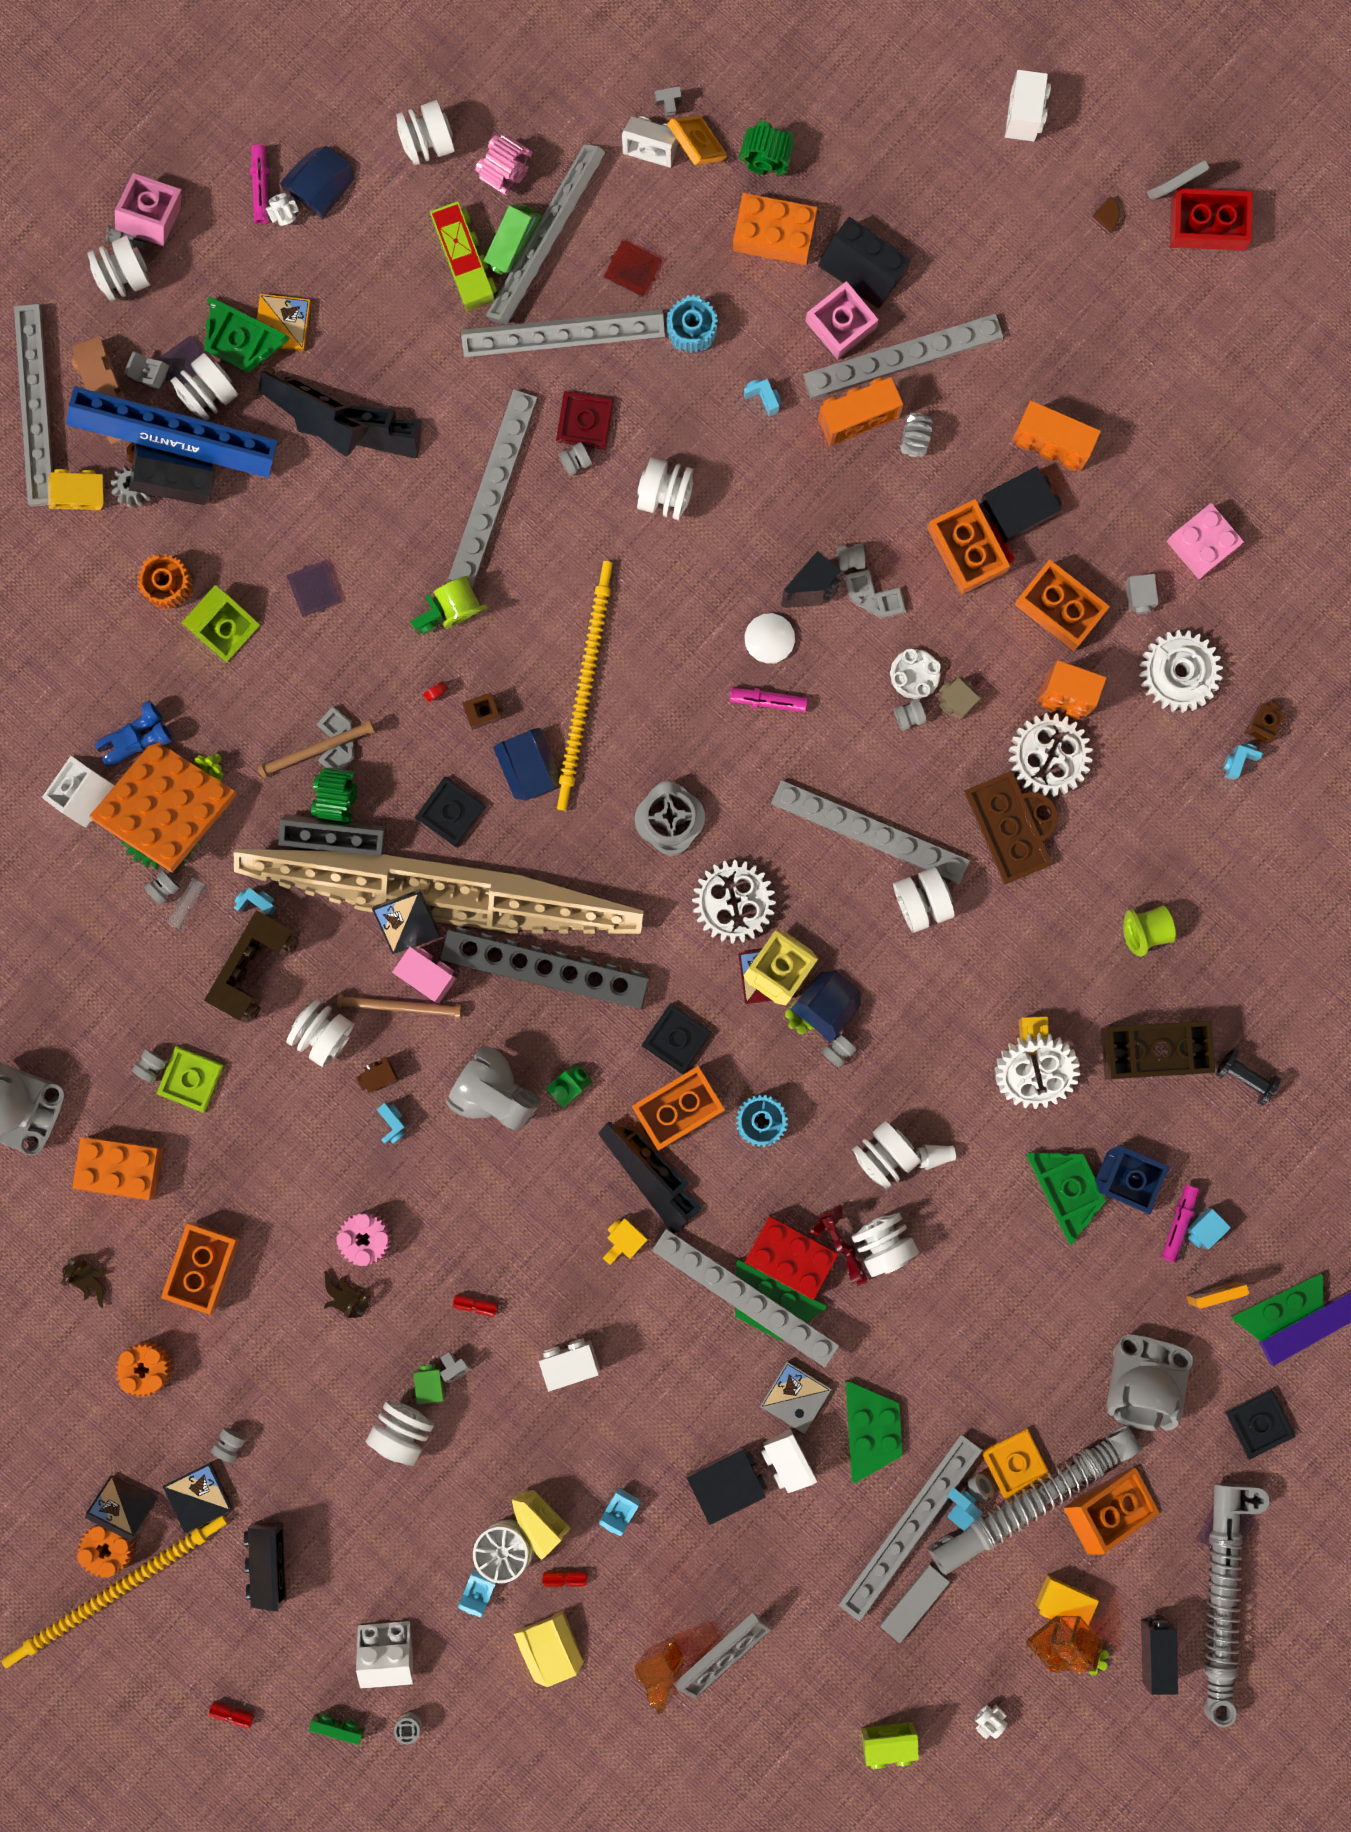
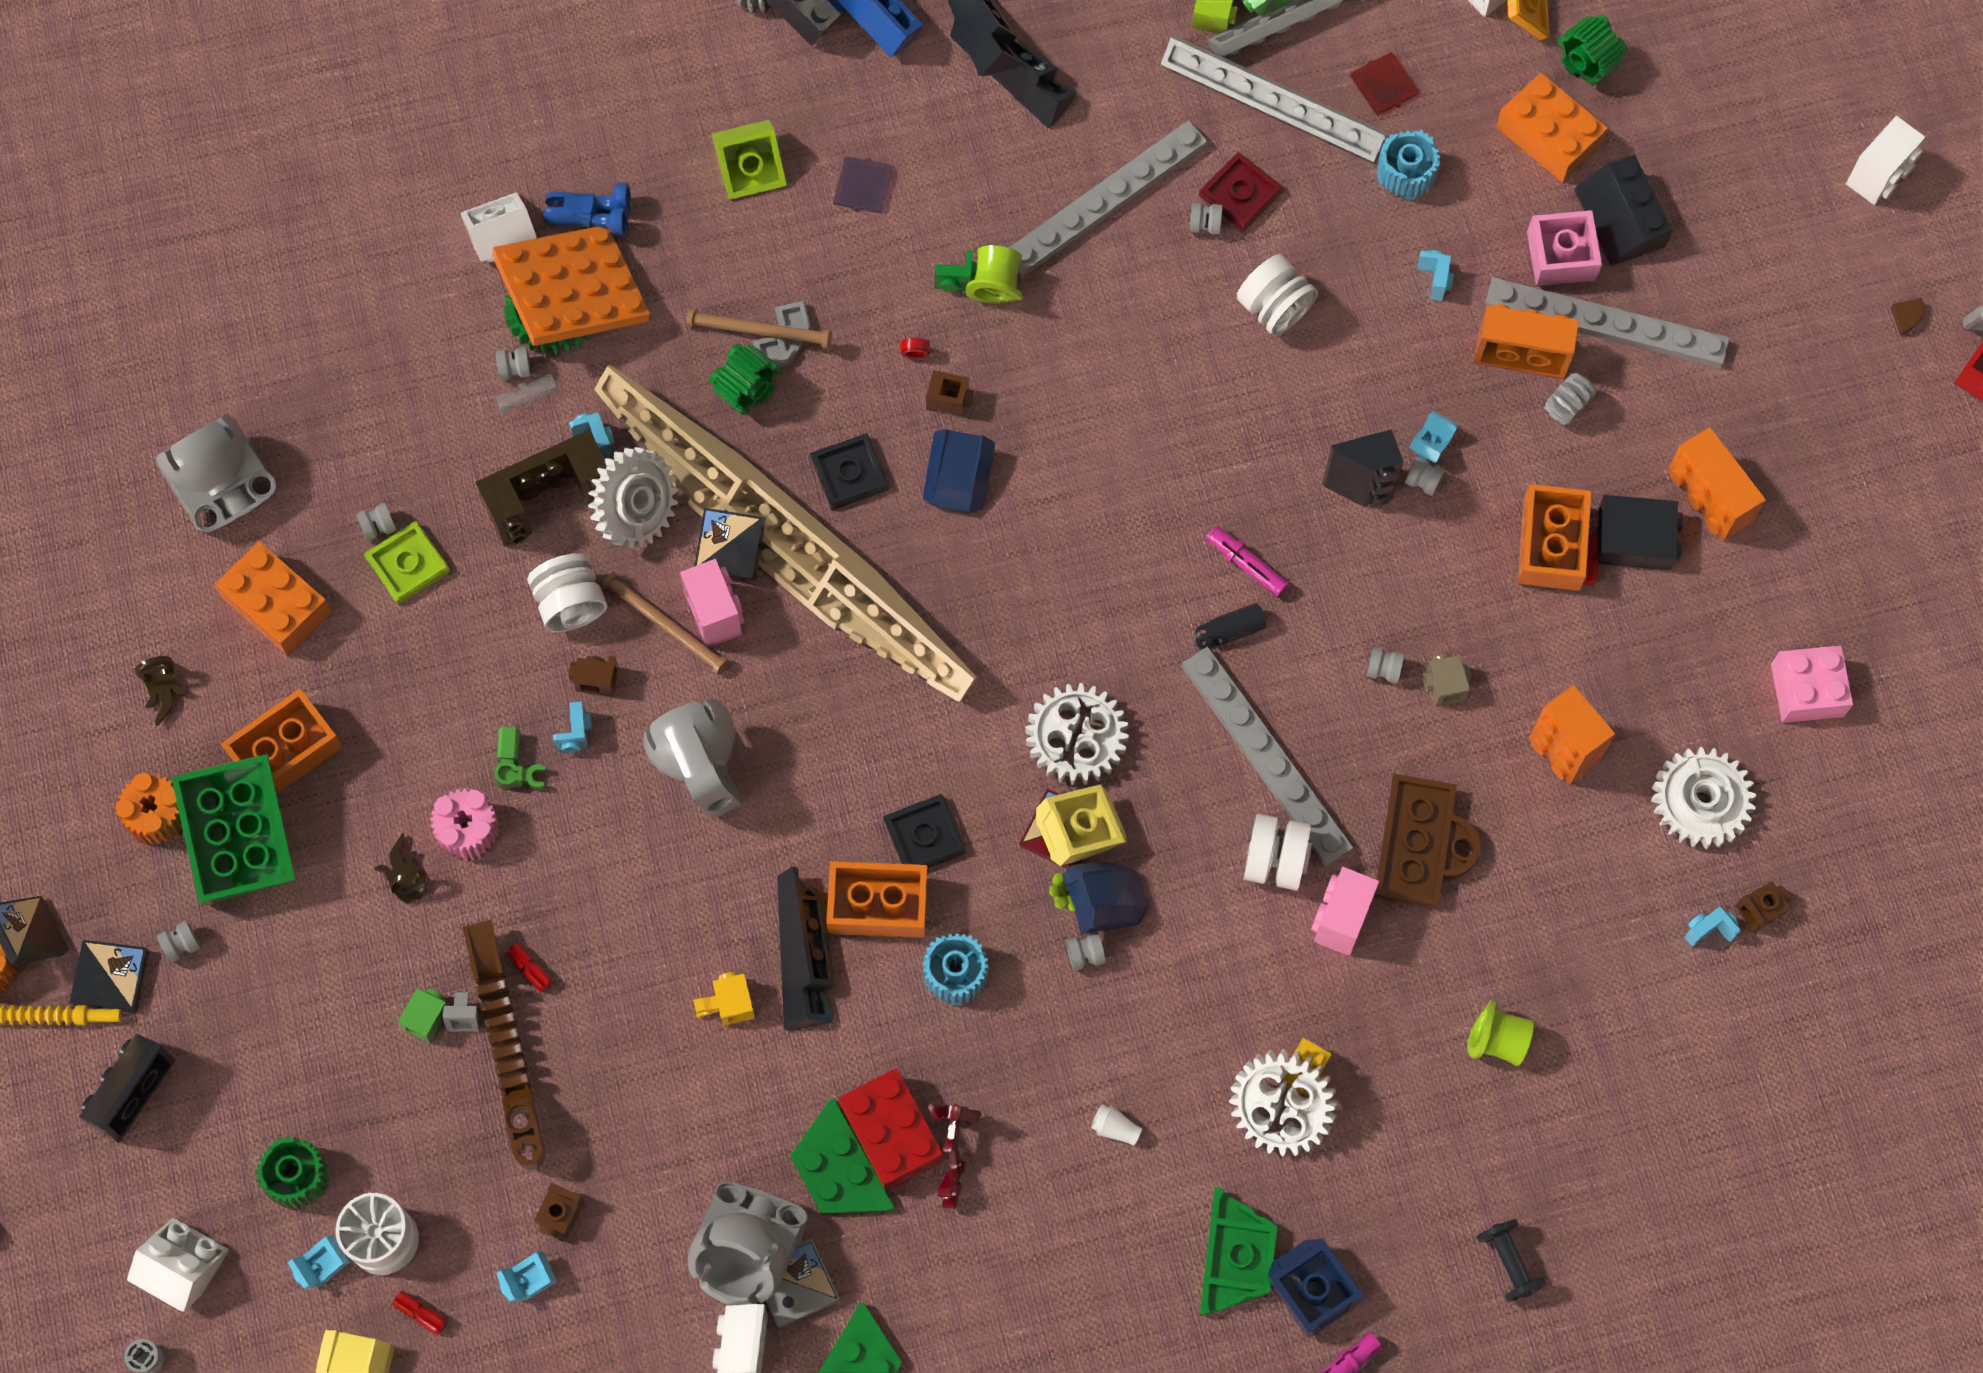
camera: 30 degrees right, 15 degrees down
orange brick [137,554,193,610] -> none
lime plant [193,753,224,781] -> none
dark grey brick [278,814,387,856] -> none
green plate [308,1713,365,1745] -> none
white wheel [365,1400,435,1466] -> none
dark grey brick [440,927,649,1010] -> none
light yellow slope [512,1490,571,1560] -> none
white brick [539,1338,600,1392] -> none
green bracket [546,1063,592,1108] -> none
yellow hose [557,561,613,811] -> none
light grey piece [635,781,705,856] -> none
light grey plate [652,1229,840,1368] -> none
black brick [686,1447,768,1525] -> none
white dish [745,613,795,664] -> none
light grey tile [844,569,906,619] -> none
white wheel [851,1212,920,1277] -> none
white wheel [852,1121,921,1191] -> none
white dish [890,649,941,699] -> none
white gear [1008,713,1093,797] -> none
orange brick [1014,559,1110,651] -> none
dark brown plate [1101,1021,1216,1080] -> none
light grey brick [1125,574,1158,614] -> none
none -> green slope [171,754,296,905]
none -> green brick [255,1135,329,1209]
none -> reddish brown piece [463,920,546,1170]
none -> bright green bar [494,727,546,791]
none -> reddish brown brick [534,1183,584,1239]
none -> white gear [588,447,678,549]
none -> light grey piece [688,1182,807,1305]
none -> black piece [1195,603,1267,649]
none -> bright pink brick [1311,867,1379,956]
none -> medium azure bracket [1409,411,1458,463]

